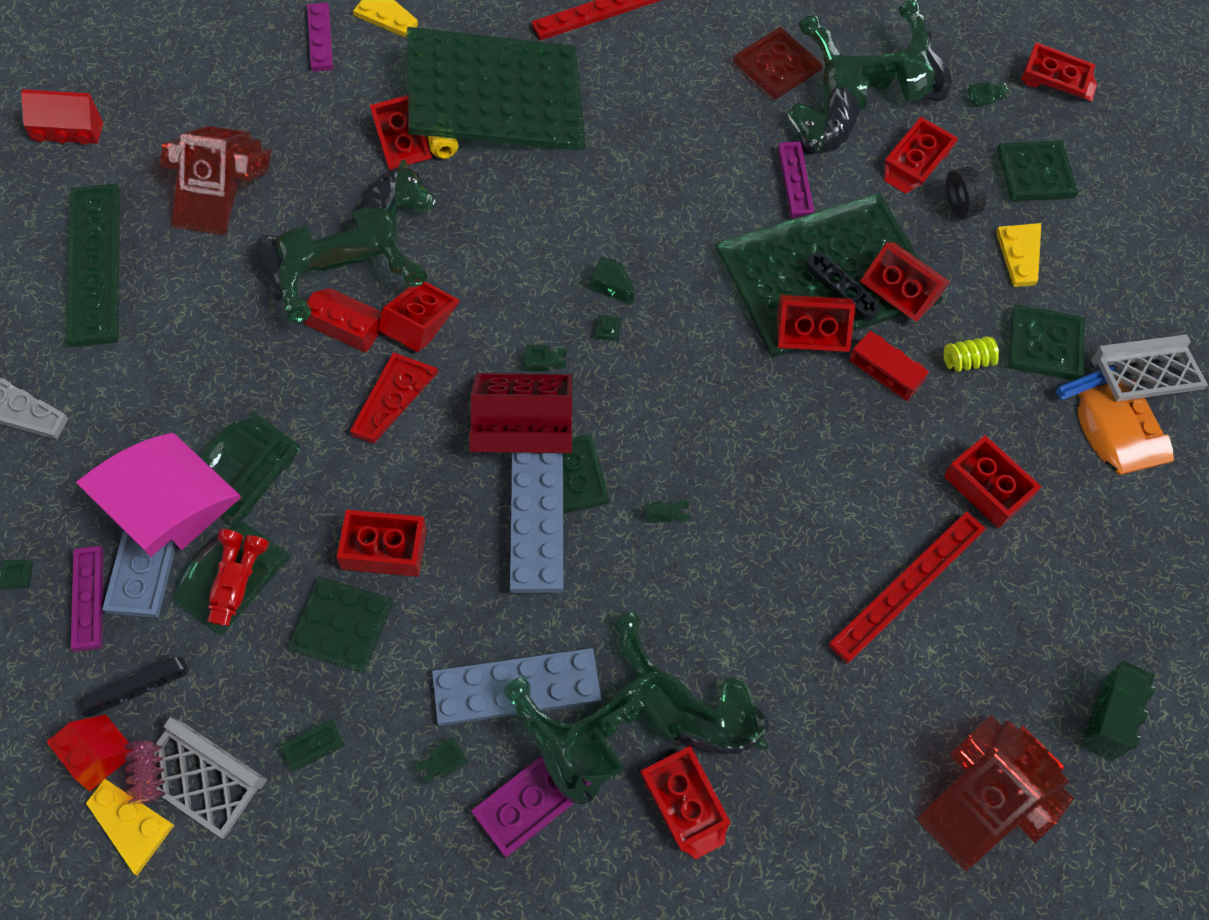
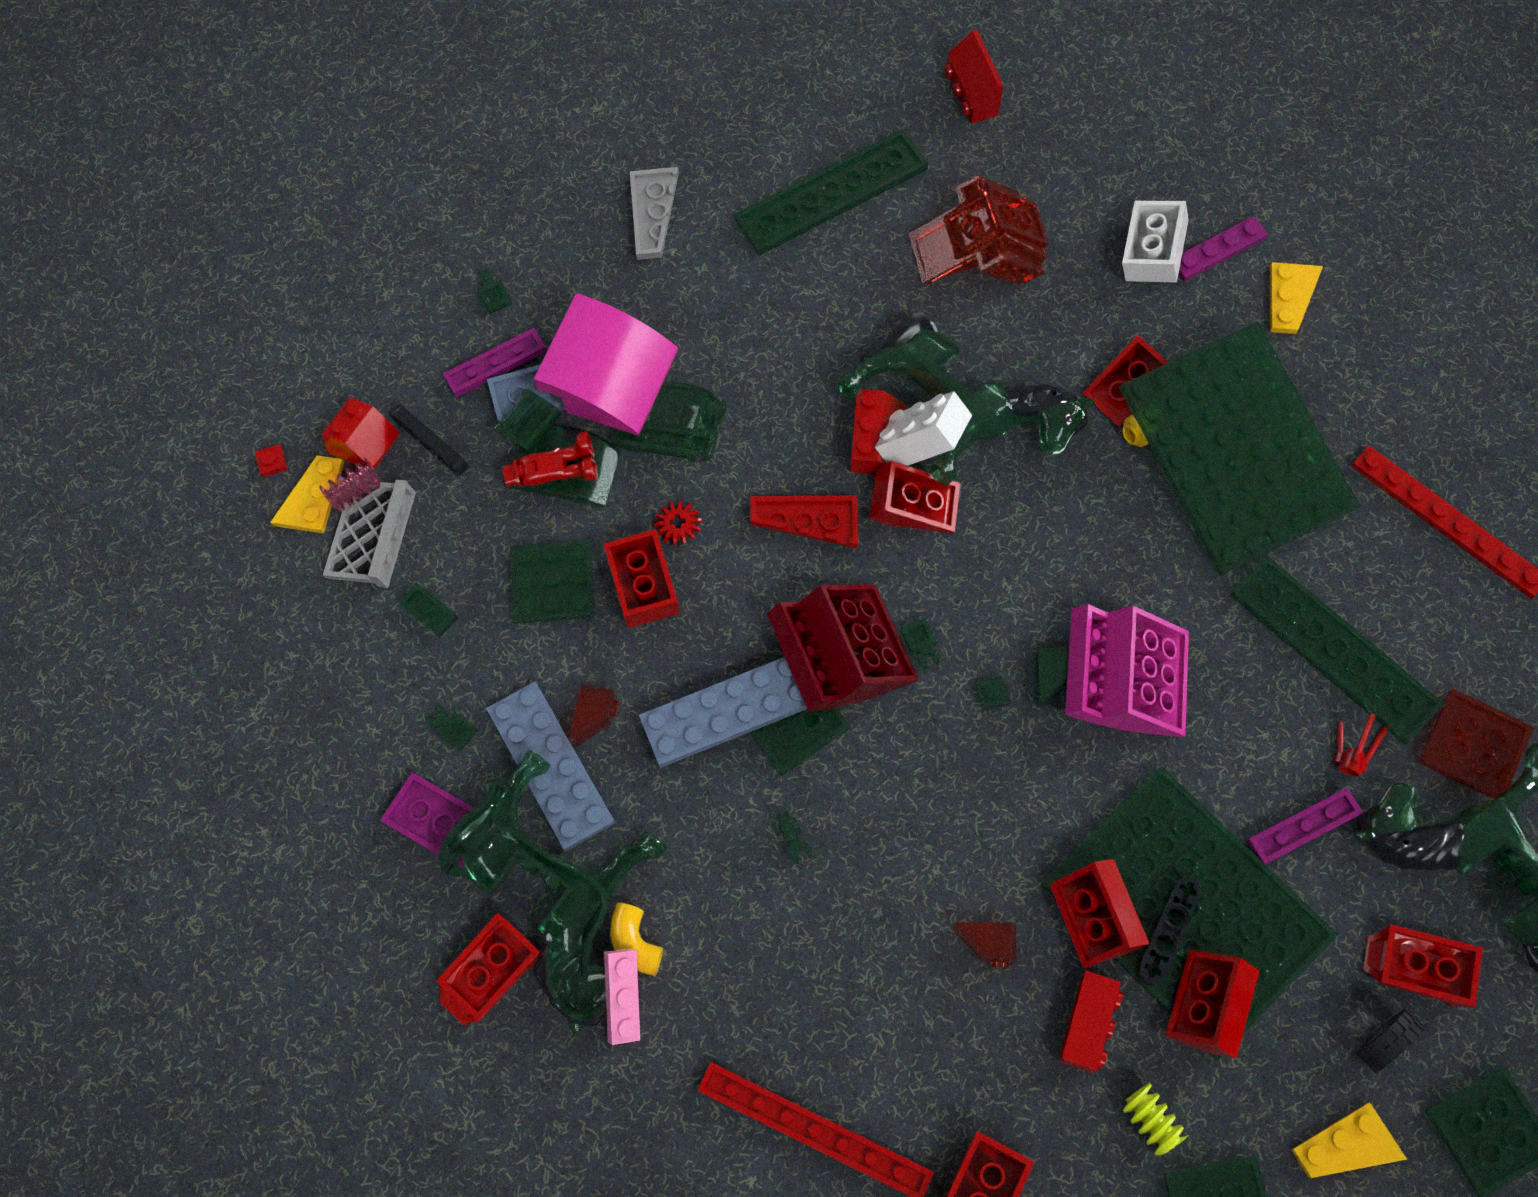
camera: 75 degrees right, 5 degrees up
none -> red plate [255,444,288,478]
none -> clear green plate [493,388,562,453]
none -> clear red slope [569,685,620,746]
none -> bright pink plate [604,948,640,1045]
none -> yellow cylinder [610,903,663,977]
none -> red gear [654,501,702,545]
none -> white brick [875,391,972,466]
none -> clear red slope [954,922,1017,969]
none -> dark pink slope [1065,604,1189,737]
none -> white brick [1122,201,1188,282]
none -> clear green plate [1230,556,1445,745]
none -> red plant [1334,714,1389,777]

